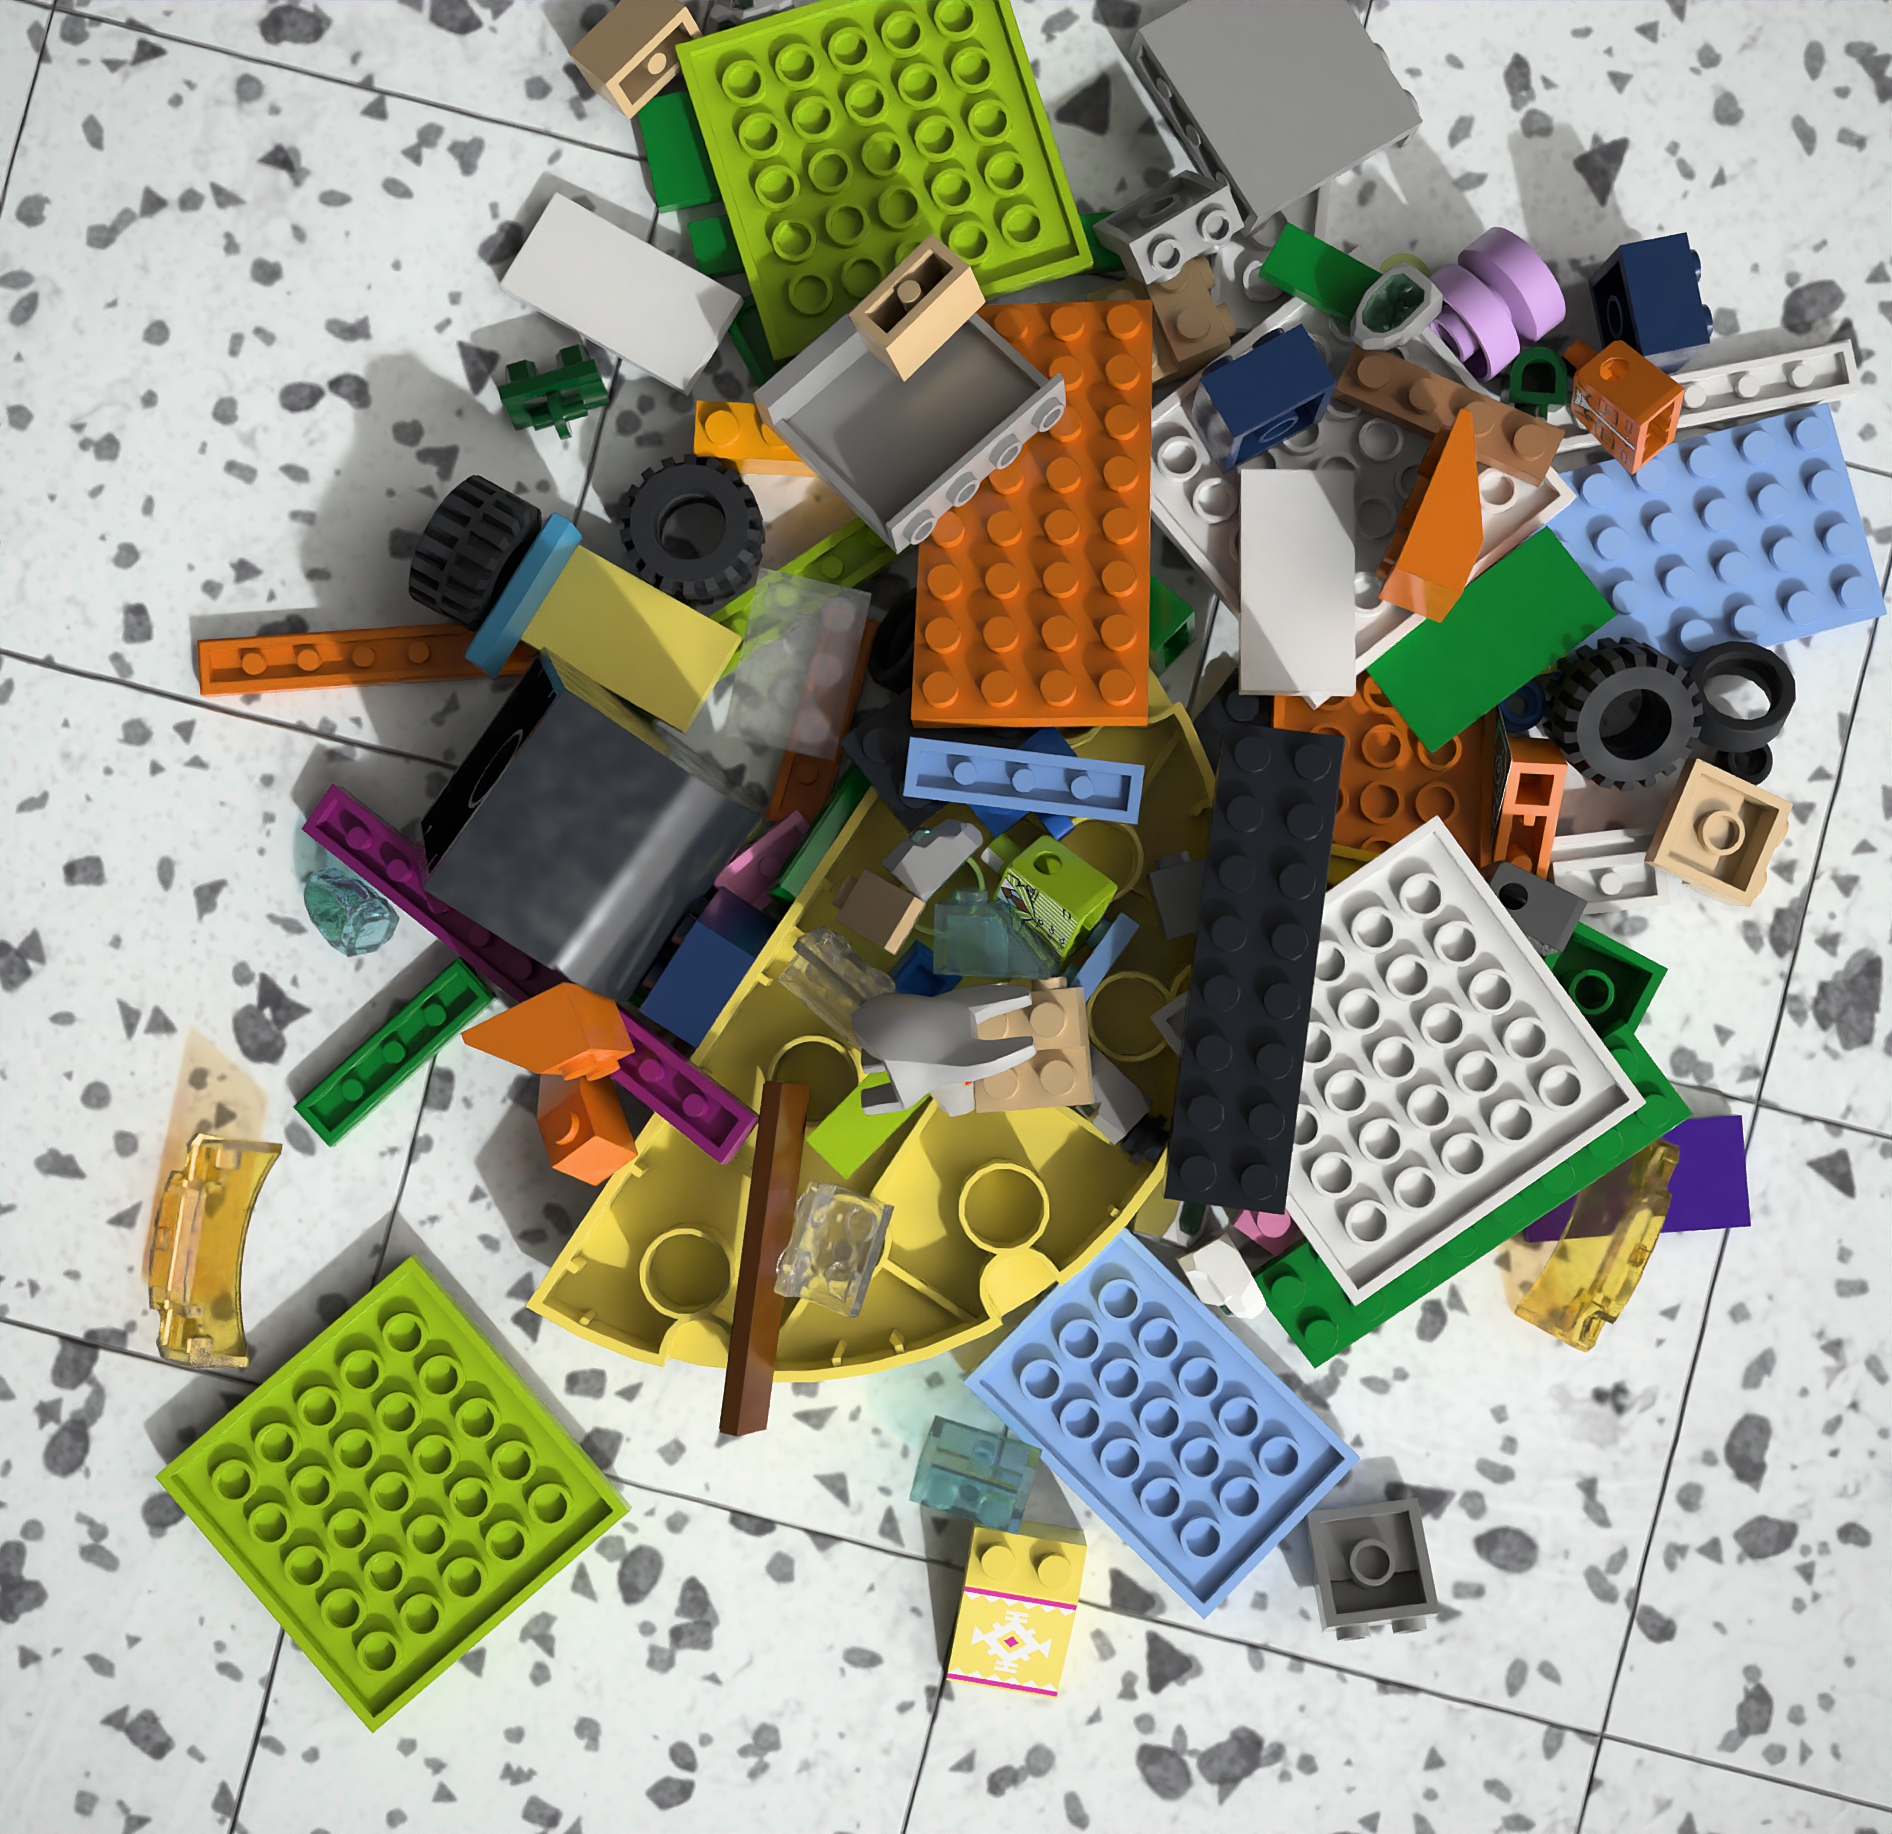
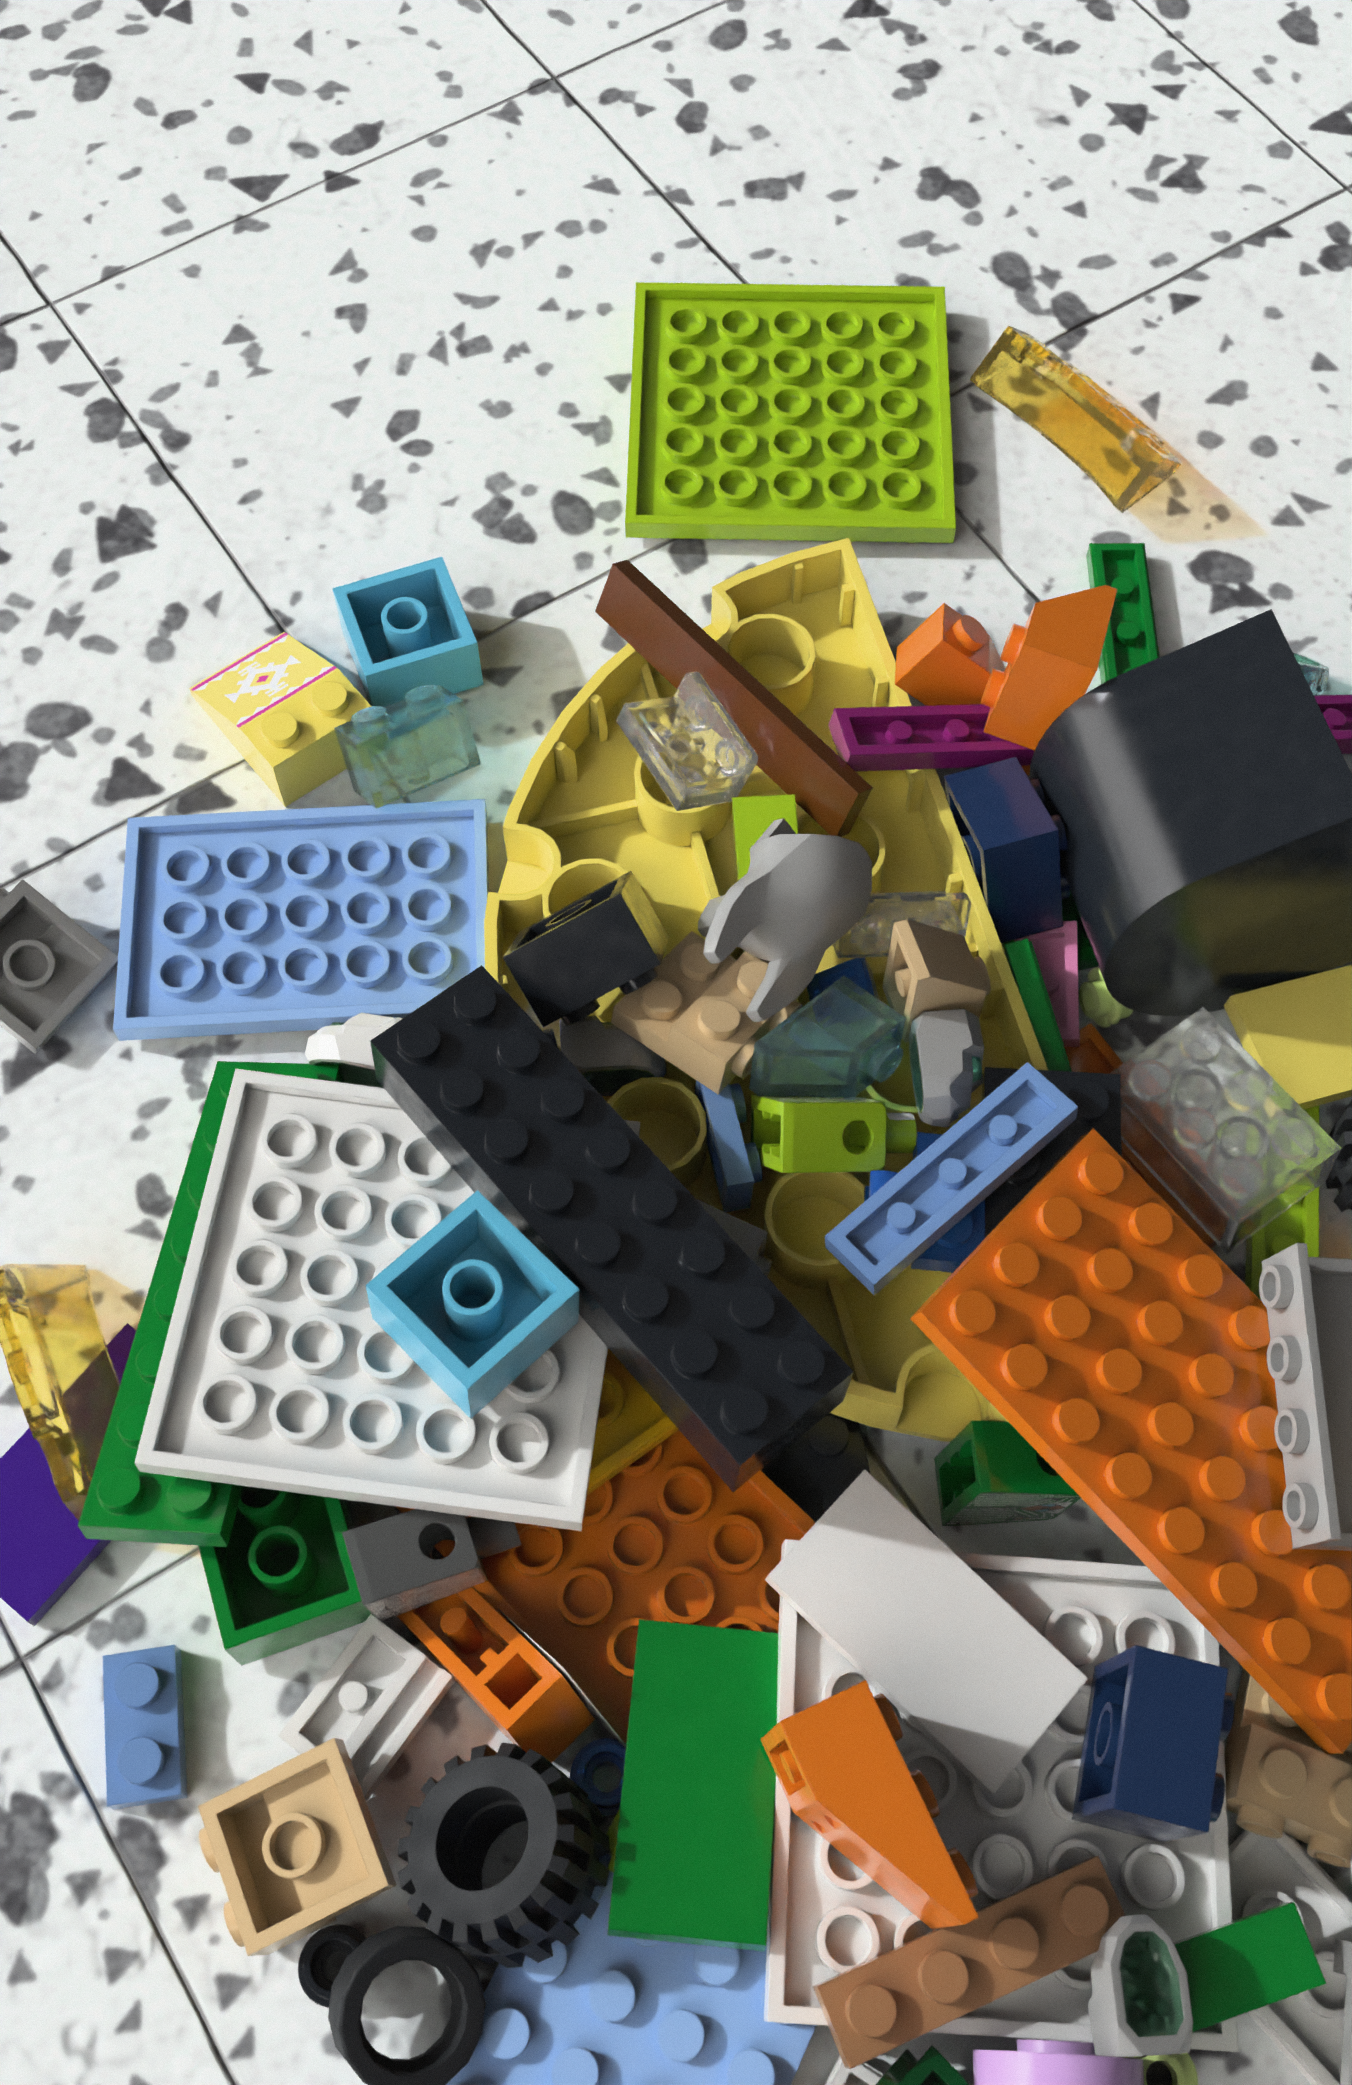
camera: 130 degrees right, 25 degrees down
none -> medium blue plate [102,1645,188,1810]
none -> medium azure brick [332,557,484,718]
none -> medium azure brick [365,1190,579,1419]
none -> black brick [503,871,669,1027]

